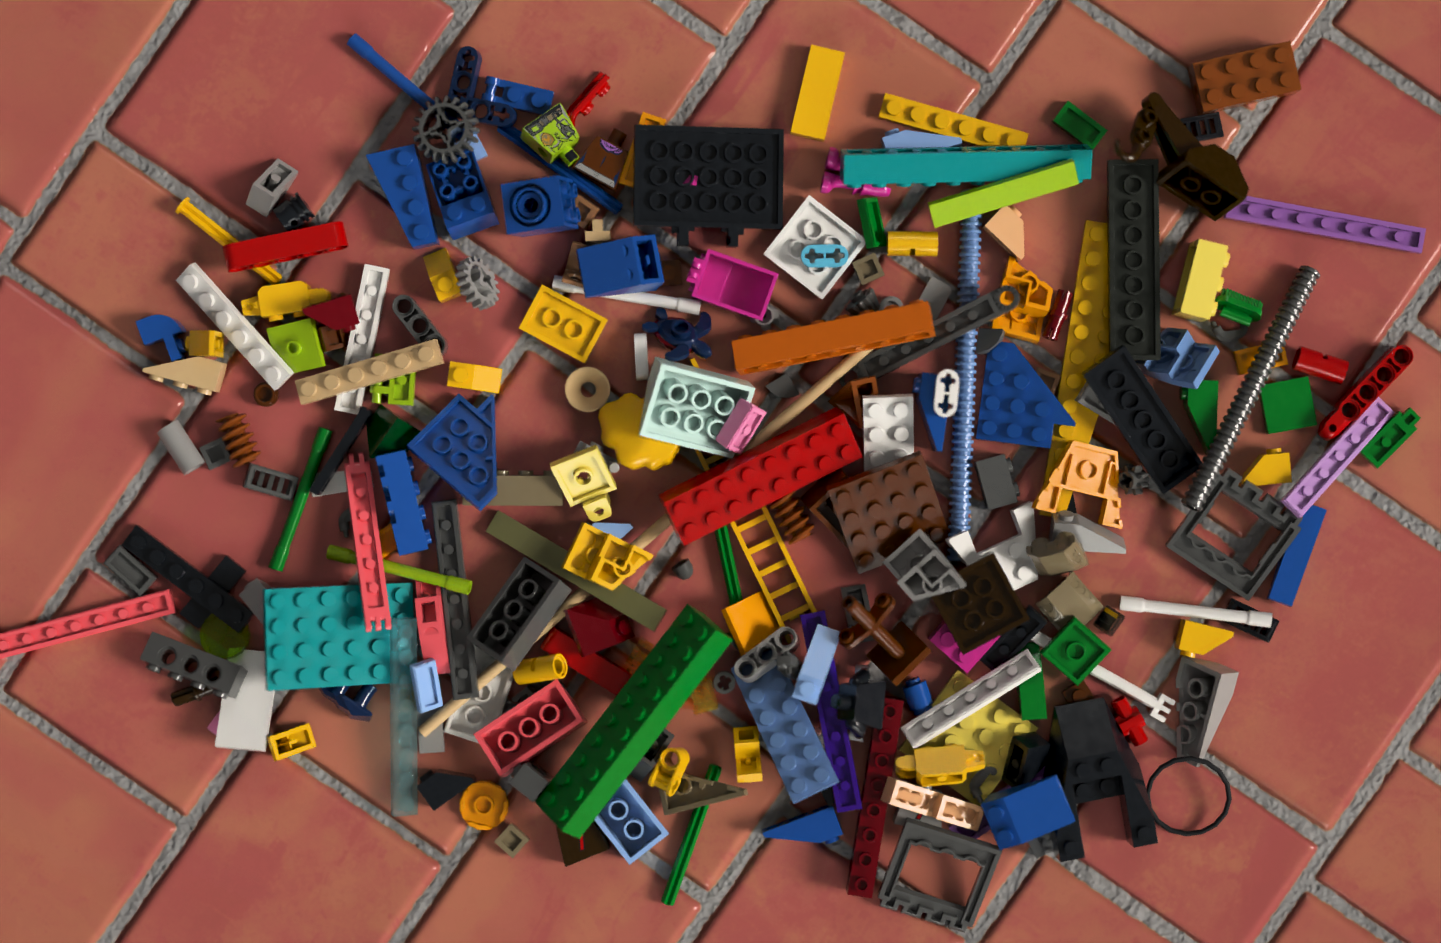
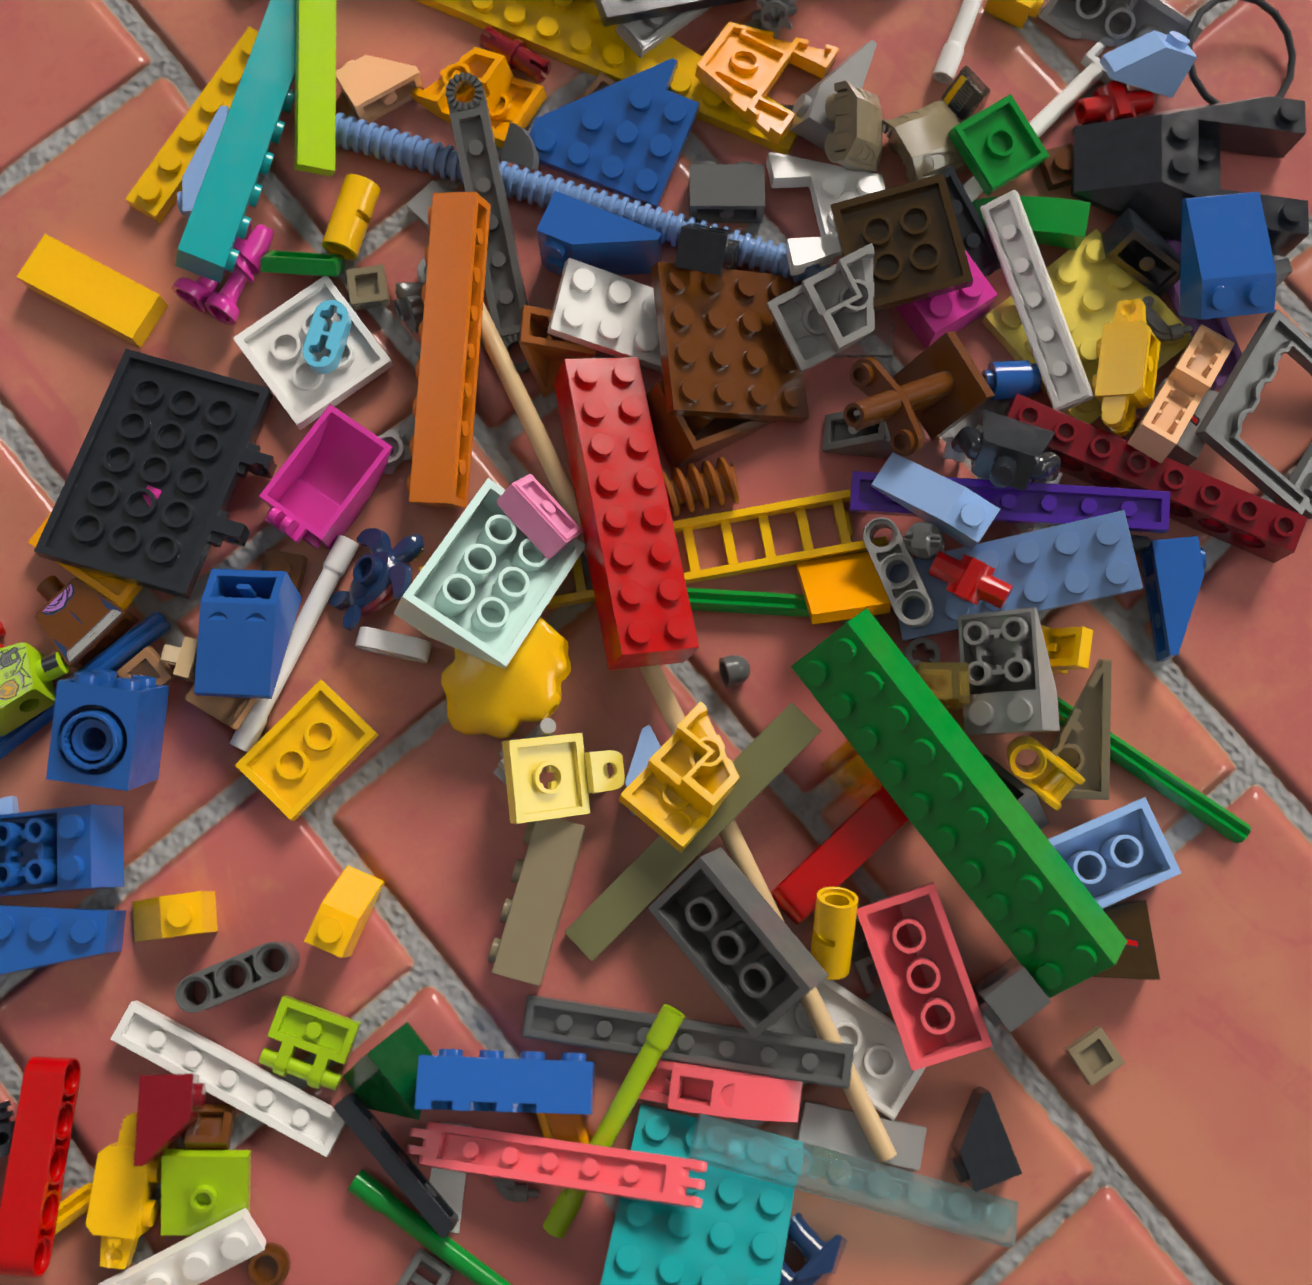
camera: 80 degrees left, 10 degrees down
tan plate [295,339,444,405] -> none
blue wing [407,394,497,511] -> none
light blue tile [409,658,443,713] -> none
light grey gear [455,256,500,311] -> none
light orange tile [459,780,509,830] -> none
dark red slope [564,597,635,658] -> none
tan piece [565,367,610,412] -> none
dark grey tile [766,373,799,398] -> none
white beam [933,369,959,418] -> none
none -> black brick [675,223,740,275]
none -> red axle [928,551,1013,609]
none -> light grey slope [958,607,1060,736]
none -> light blue slope [1099,30,1197,98]

